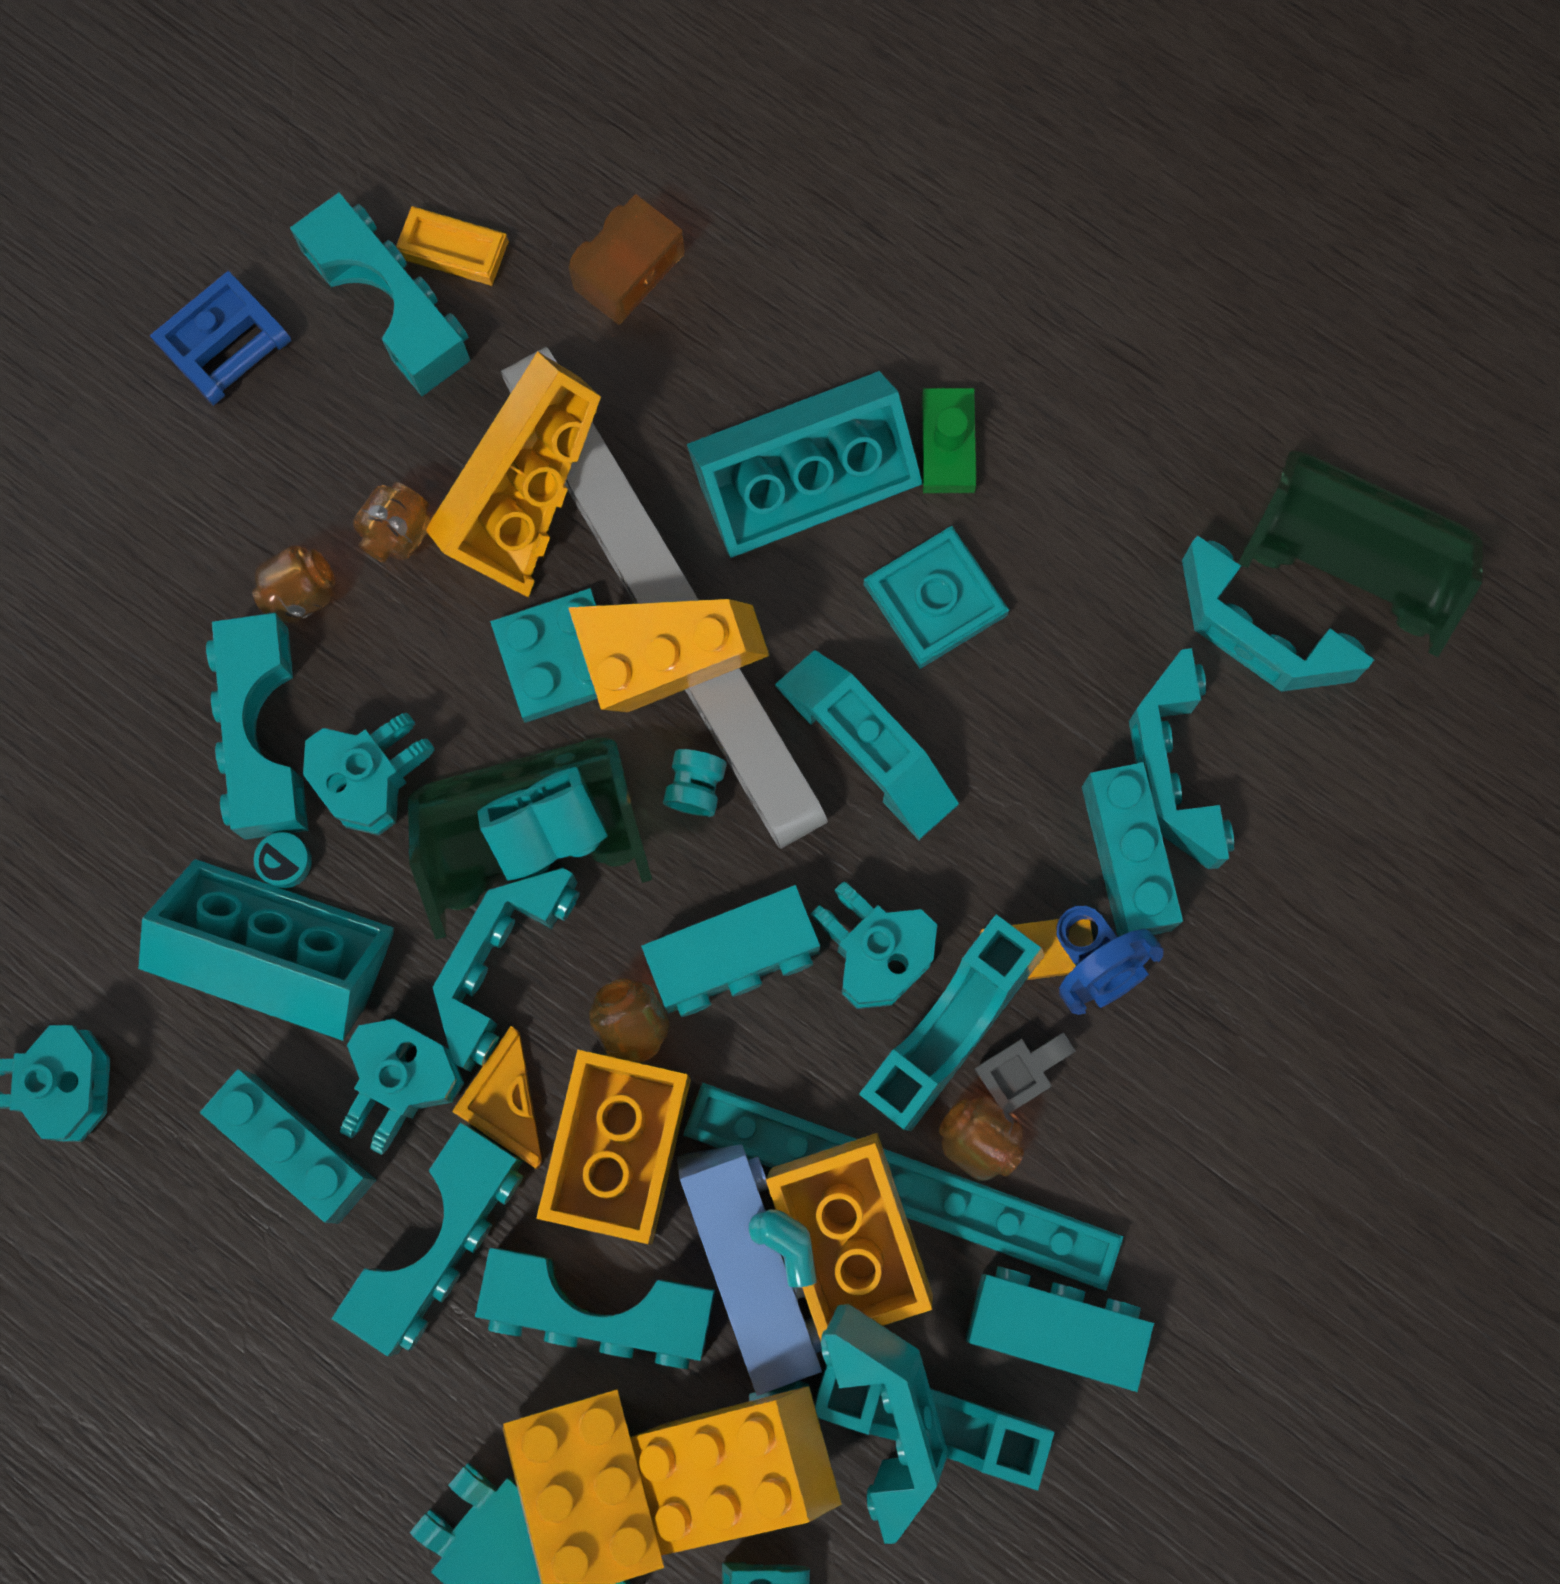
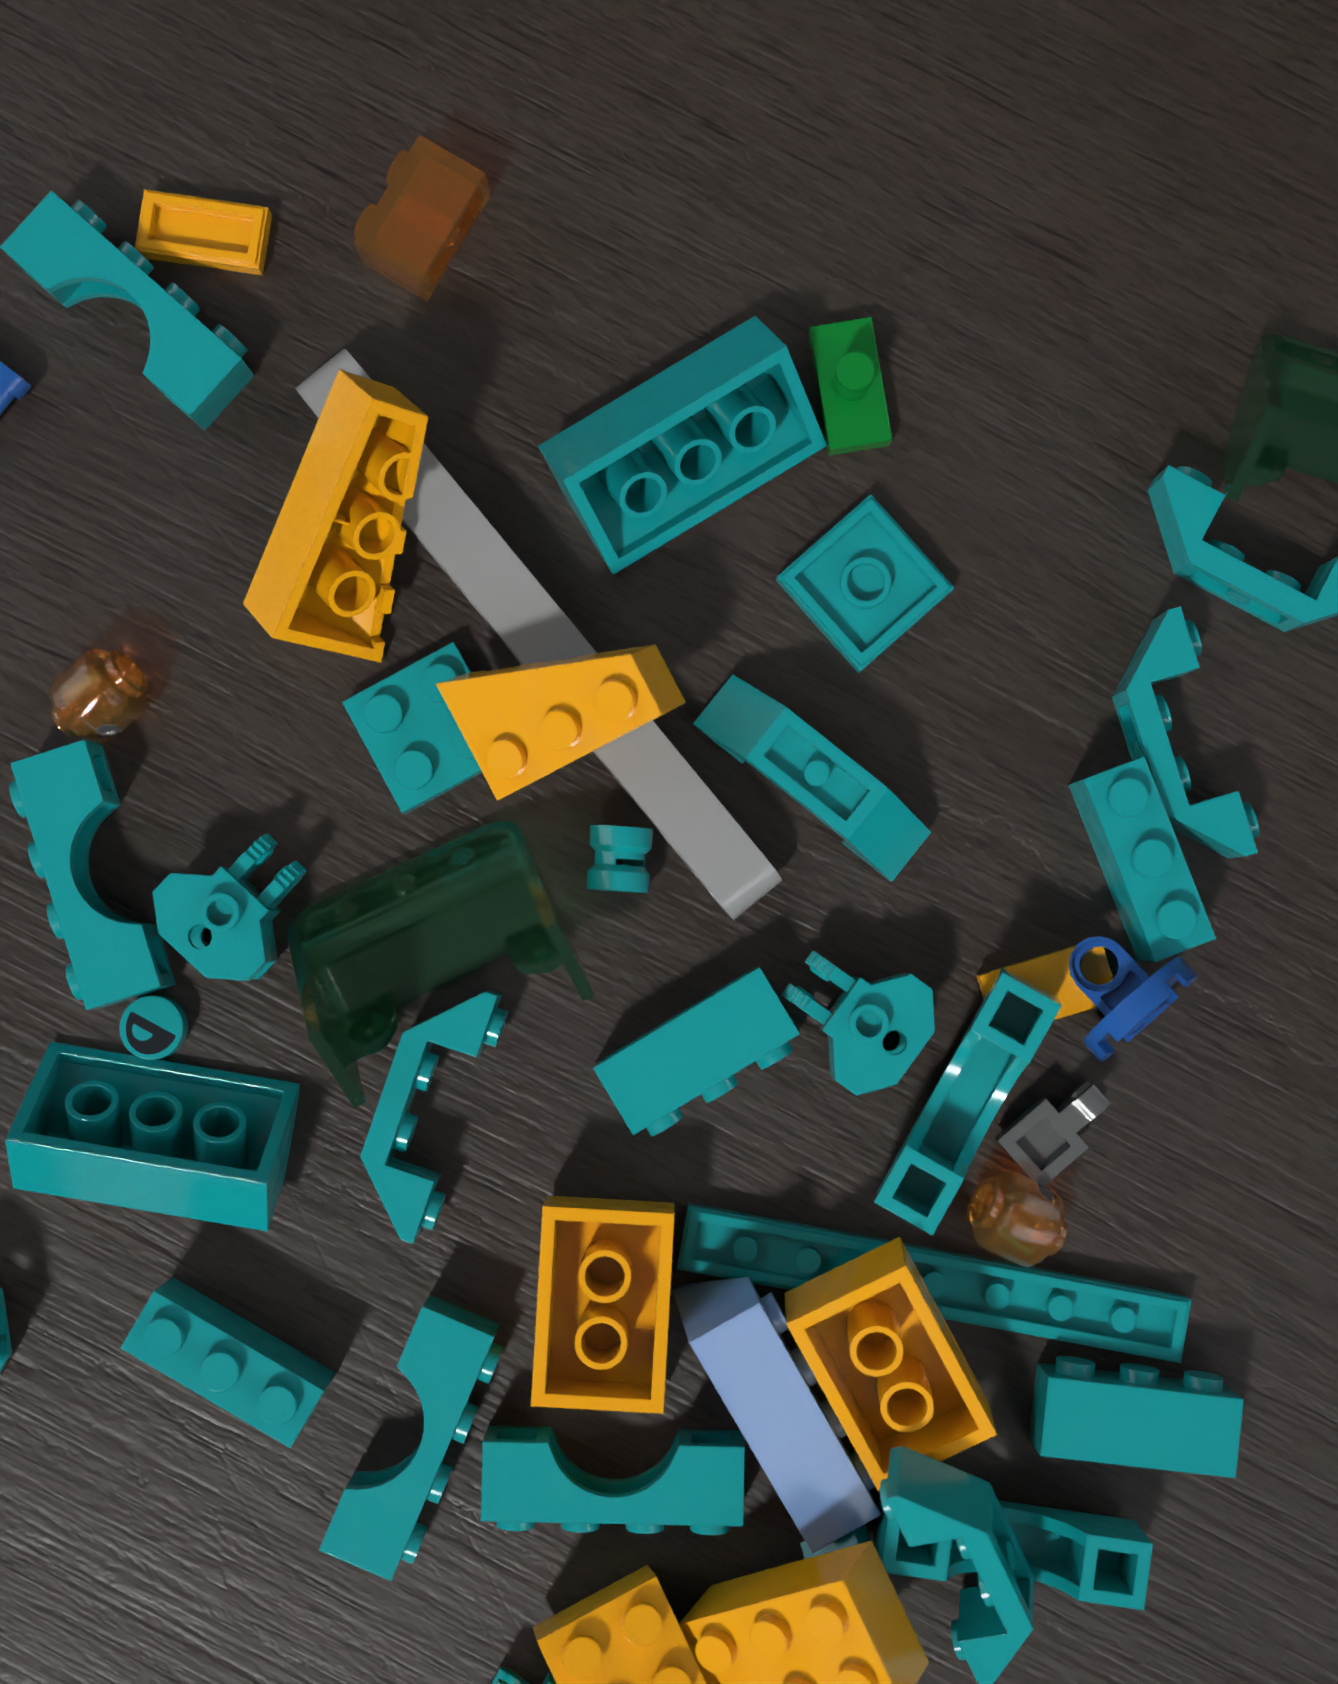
camera: 15 degrees left, 10 degrees up
teal hinge [340,1019,464,1155] -> none
clear orange head [353,482,431,563] -> none
light orange tile [452,1026,543,1169] -> none
teal brick [477,767,608,881] -> none
clear orange head [588,978,670,1062] -> none
teal arm [748,1209,817,1287] -> none

